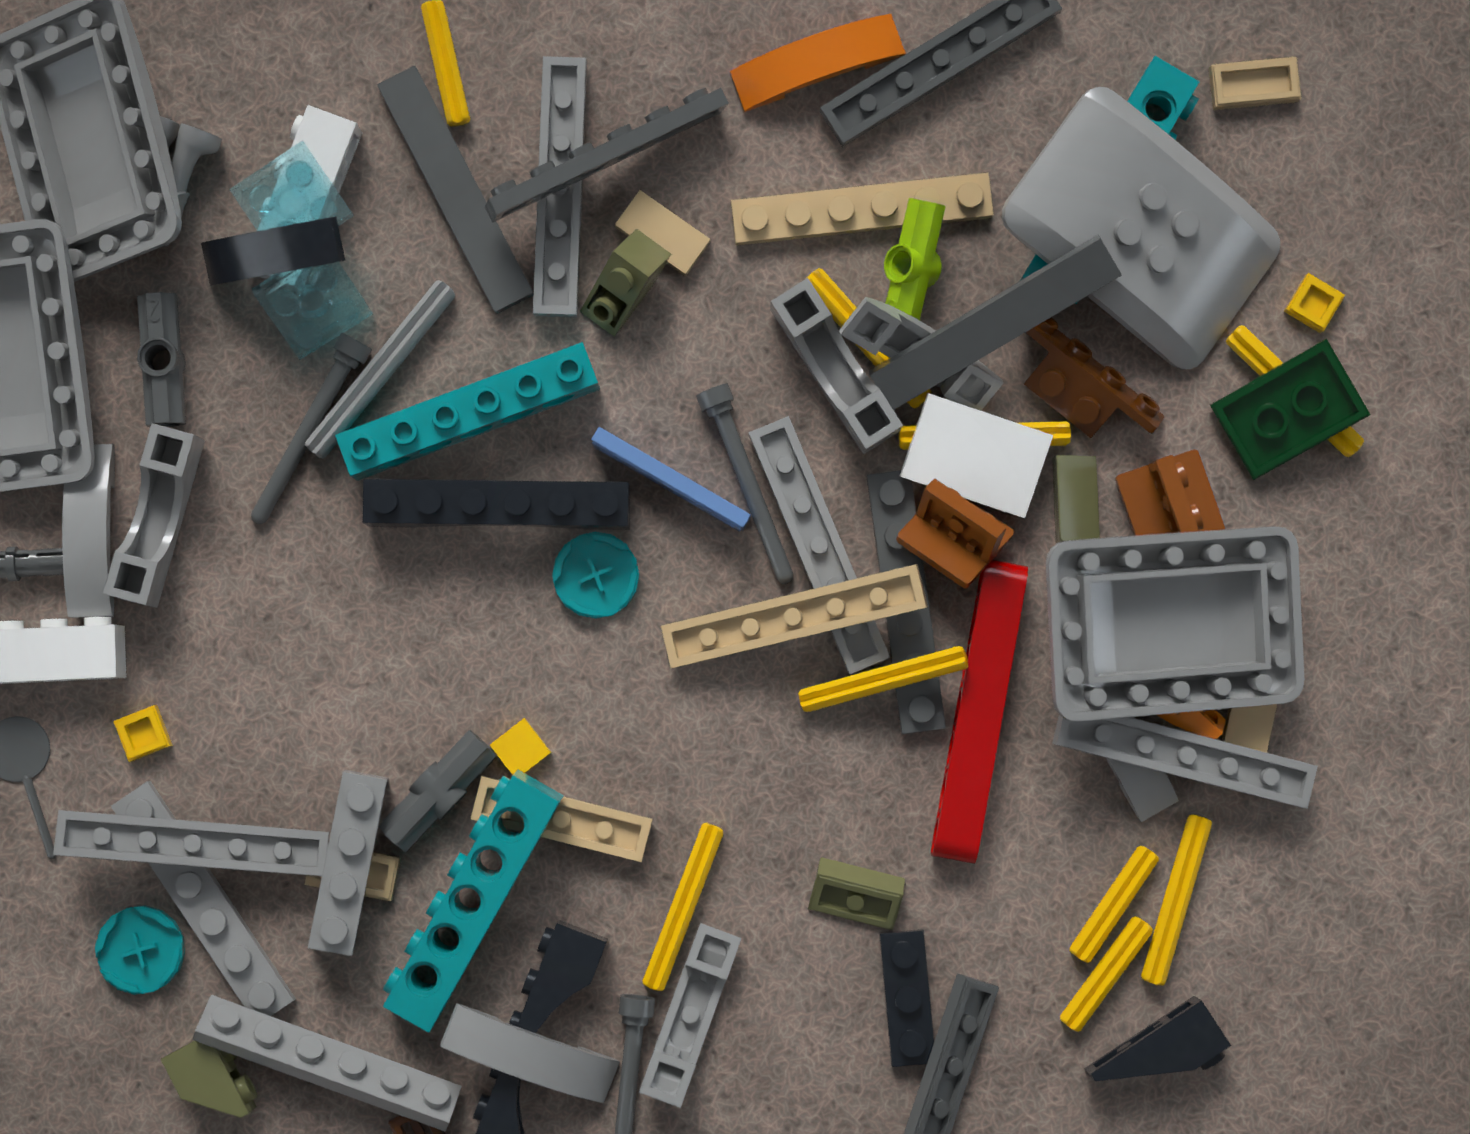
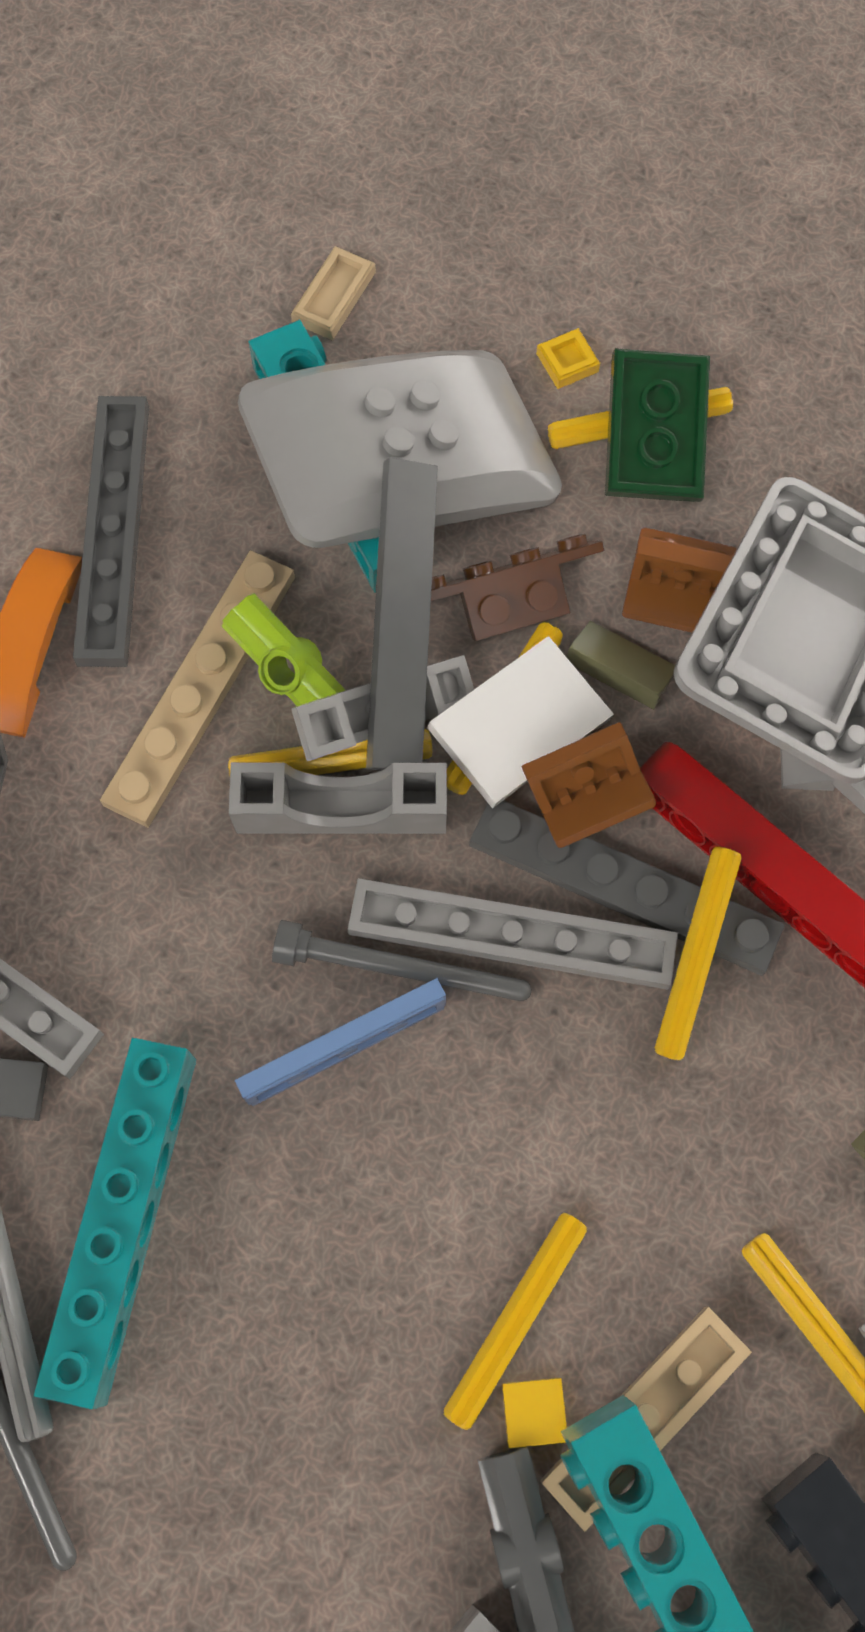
camera: 55 degrees left, 15 degrees down
black arch [362,479,630,530] -> none
teal tile [552,531,640,619] -> none
olive slope [580,229,672,336] -> none
tan tile [615,190,710,277] -> none
tan plate [661,564,928,668] -> none
none -> yellow axle [444,1213,587,1430]

